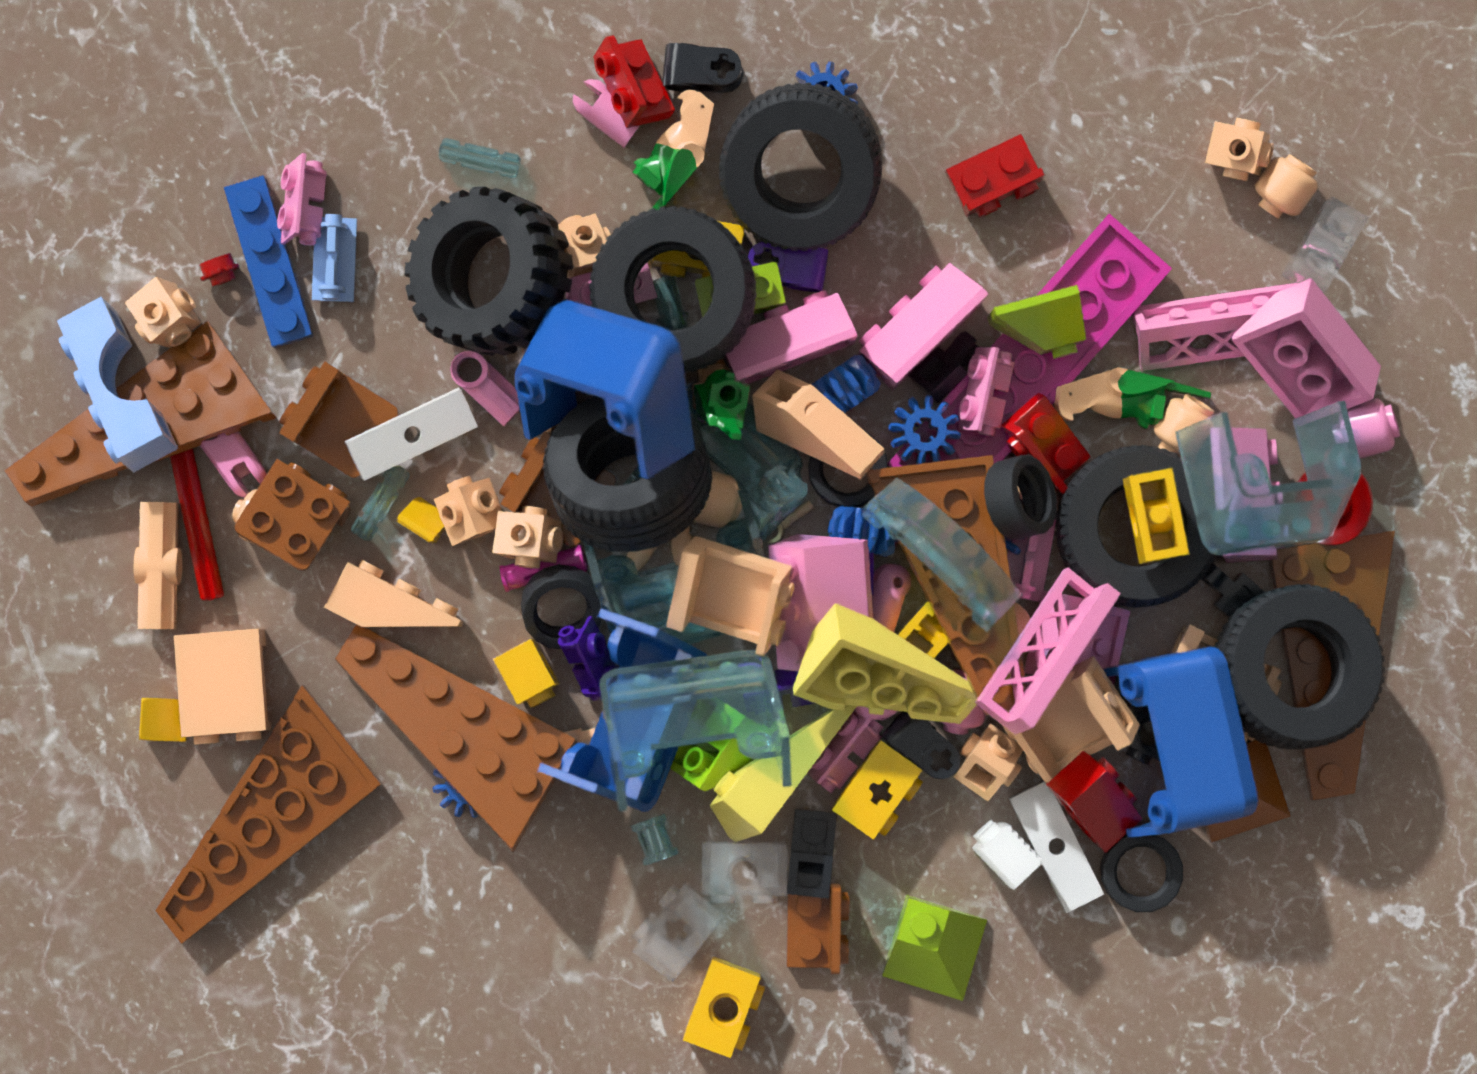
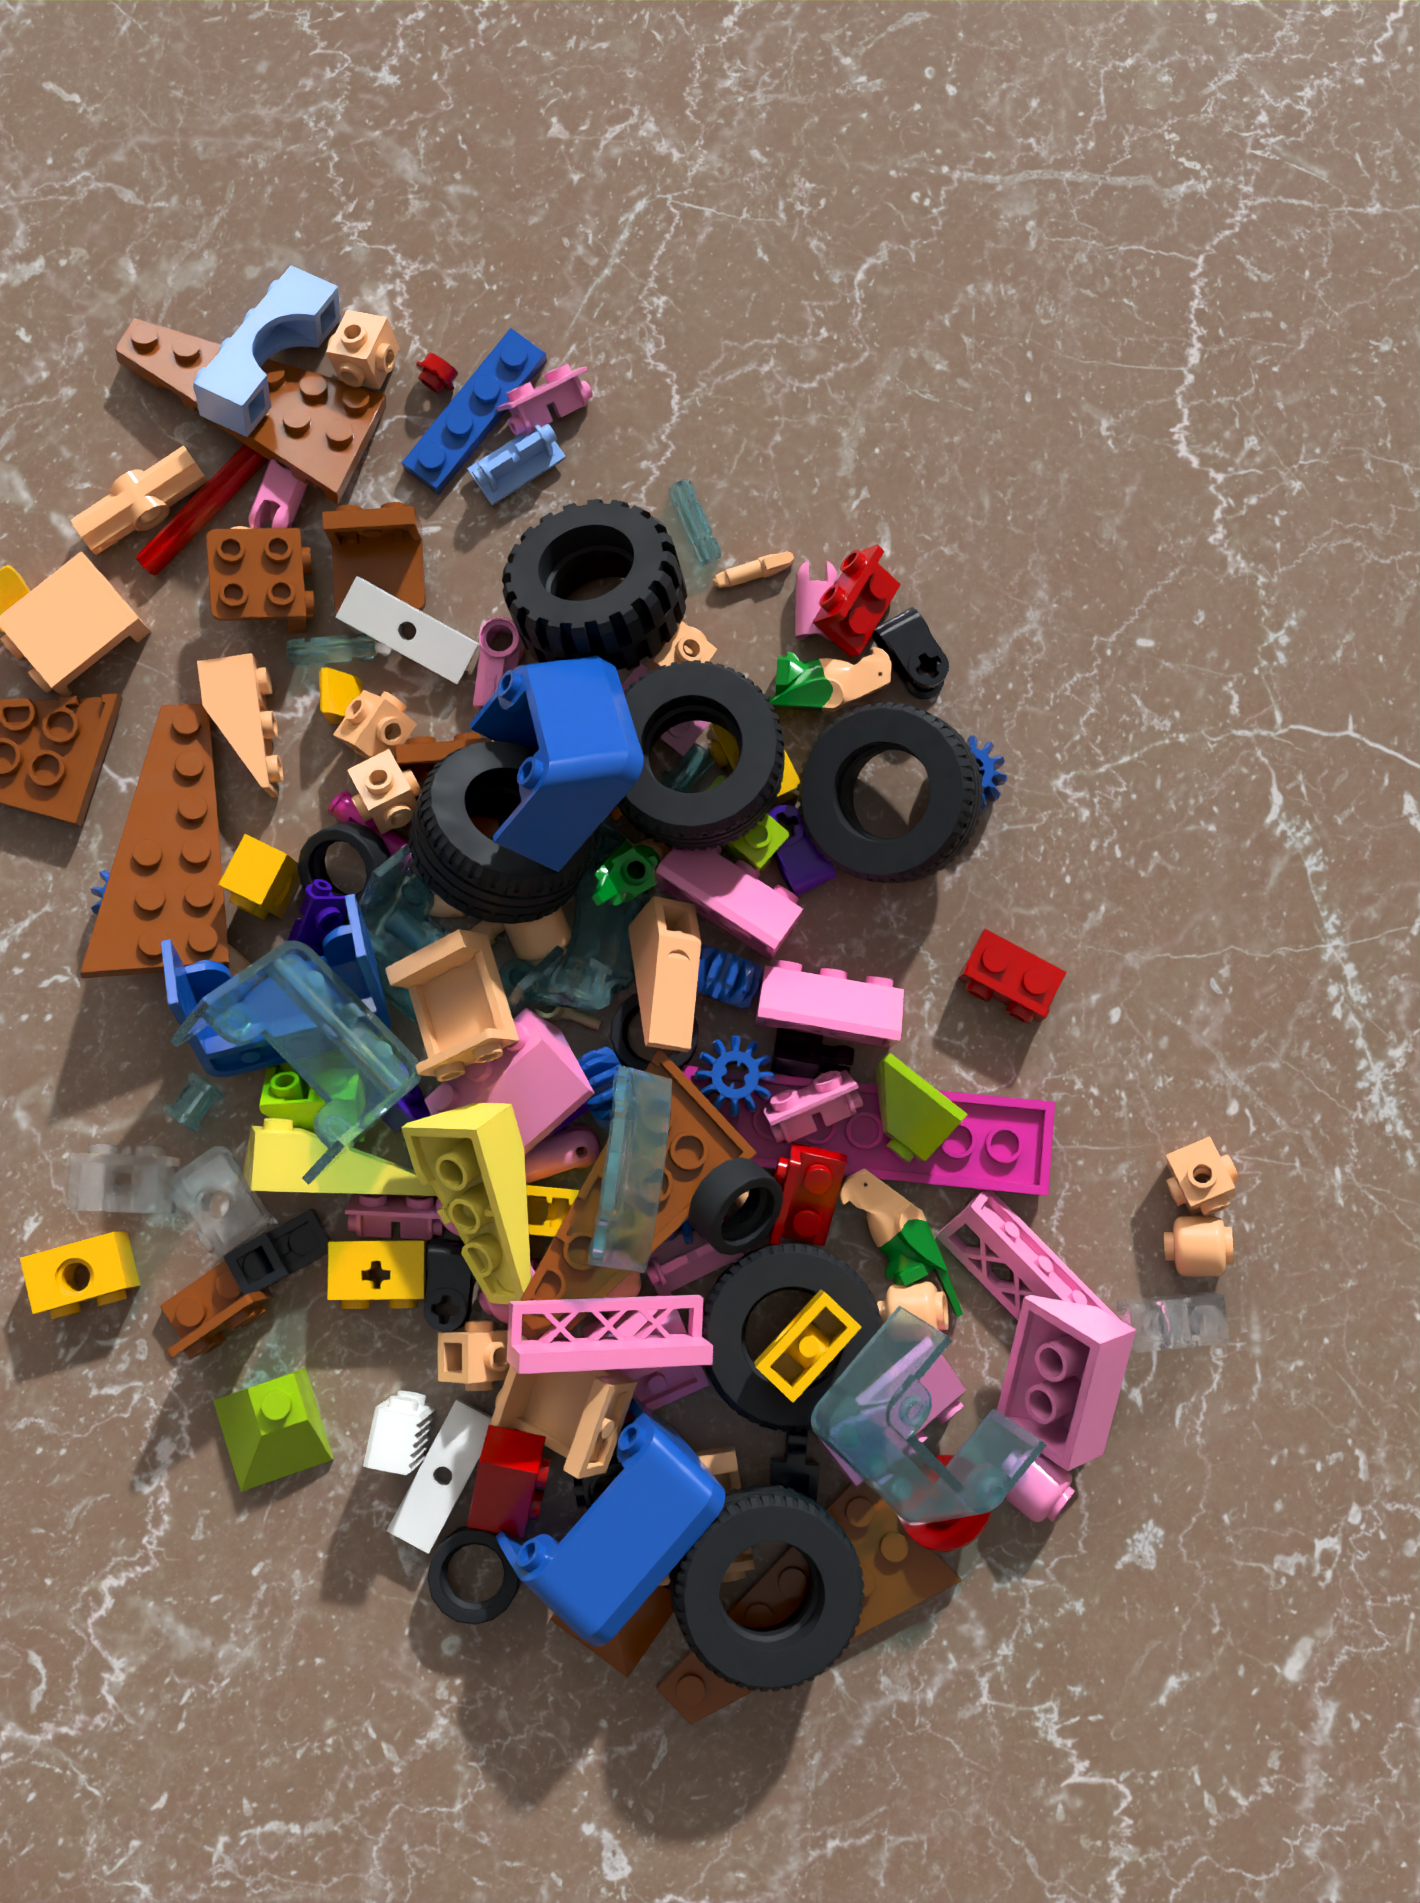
camera: 50 degrees right, 5 degrees down
none -> light nougat piece [712,551,794,588]

